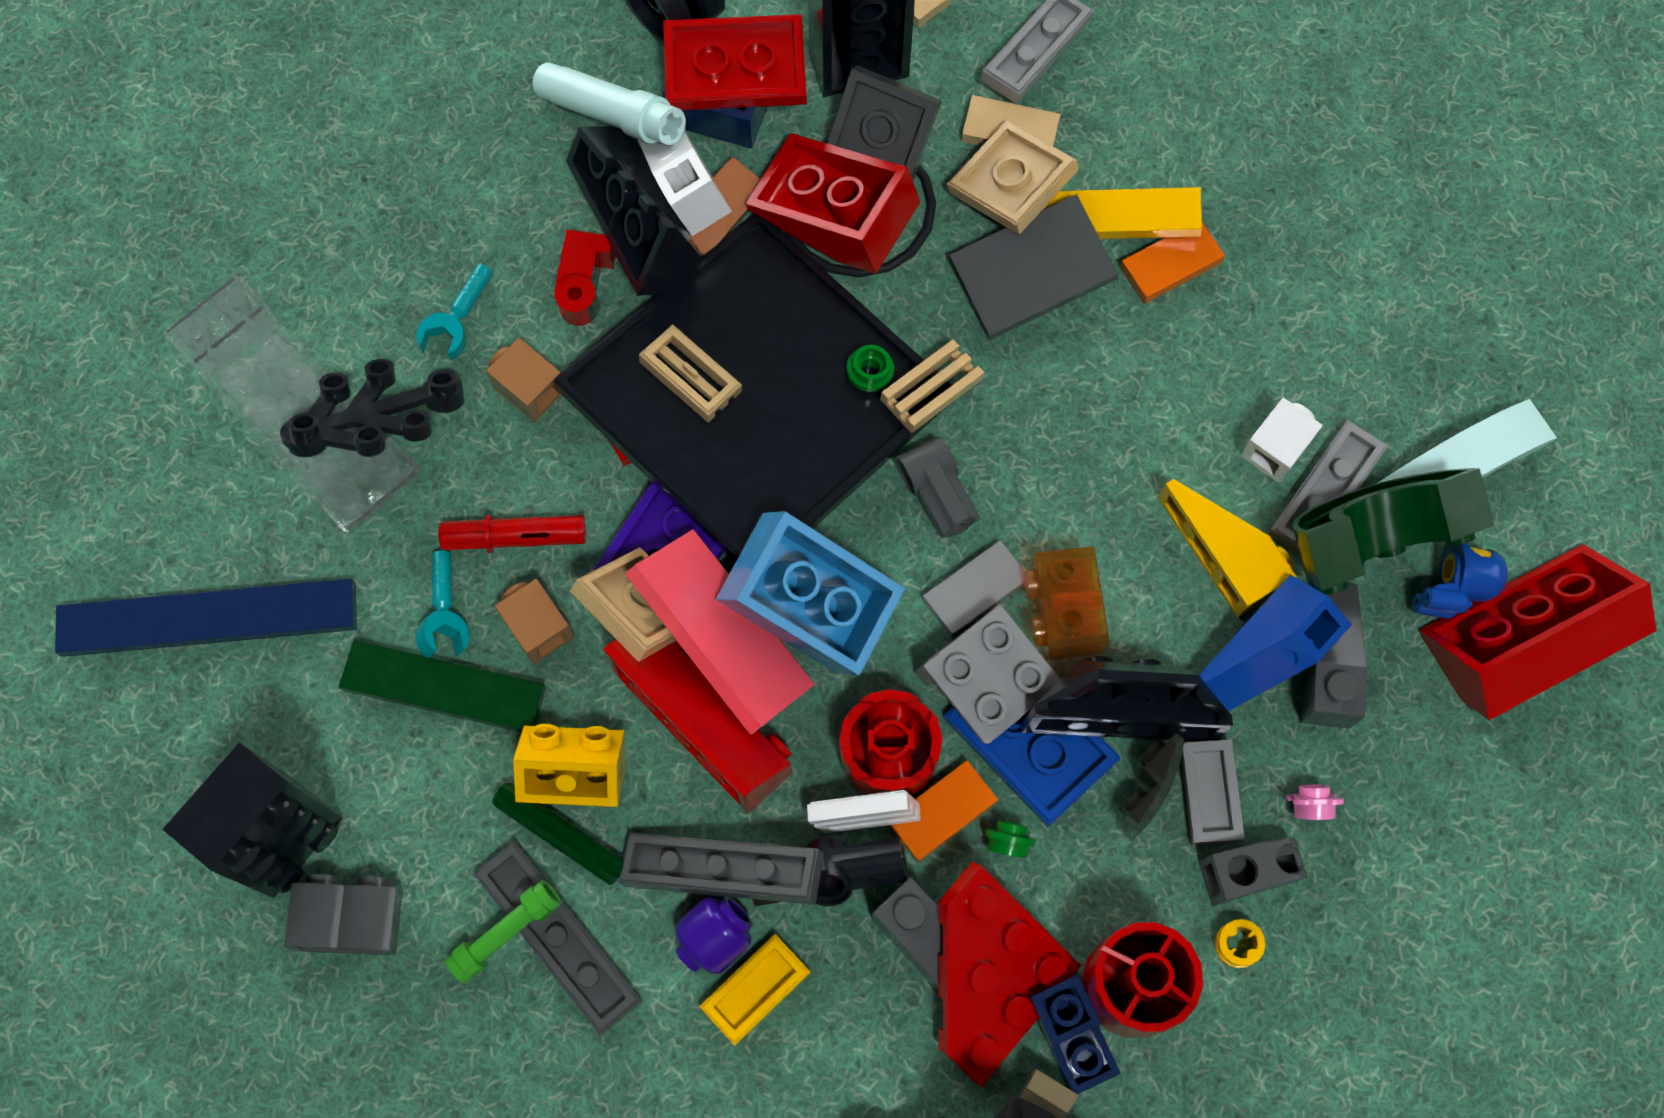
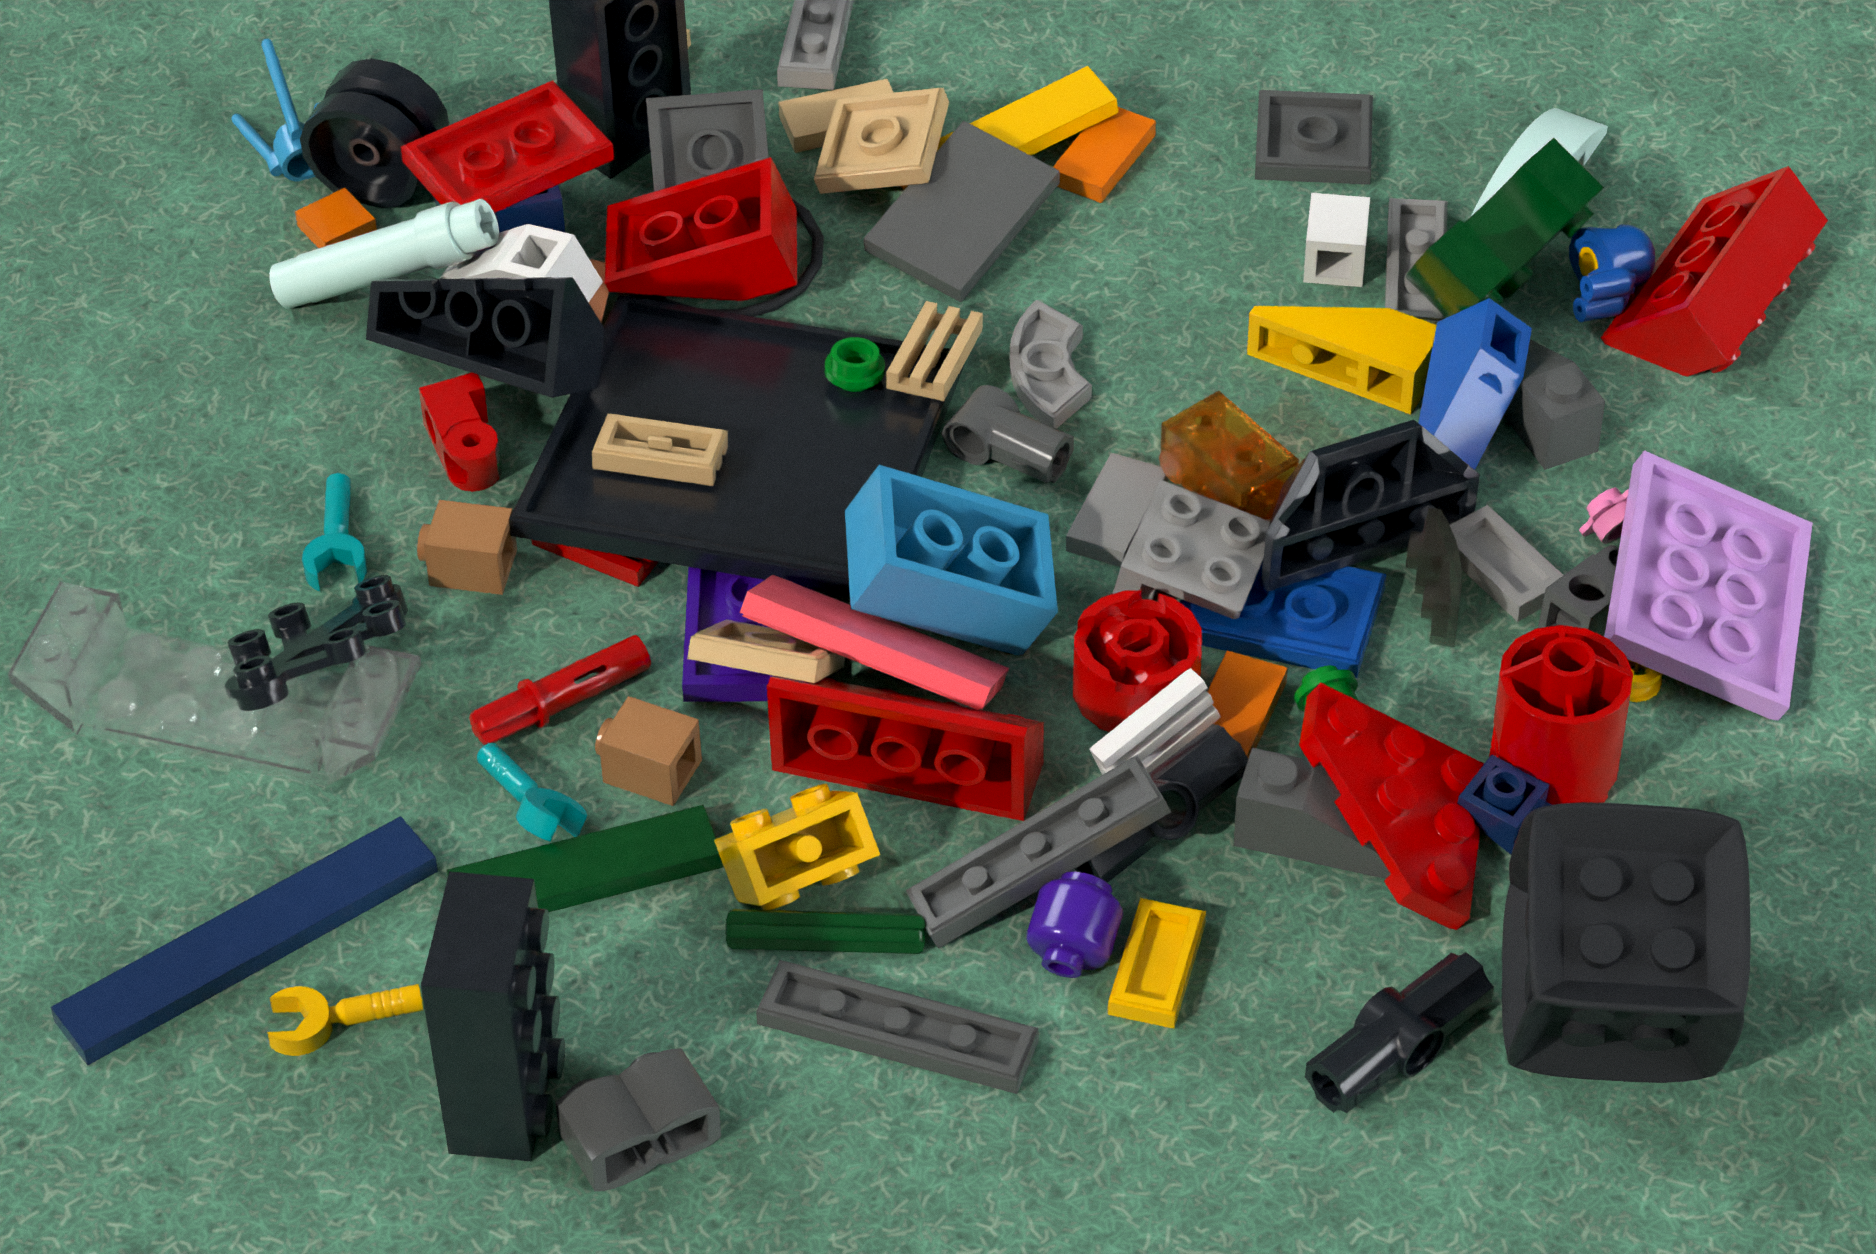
camera: 30 degrees left, 25 degrees down
bright green bar [445,880,561,983] -> none
none -> yellow piece [267,984,424,1056]
none -> orange tile [295,188,377,248]
none -> light grey tile [1010,300,1092,429]
none -> dark grey tile [1255,90,1373,185]
none -> lavender plate [1604,451,1813,720]

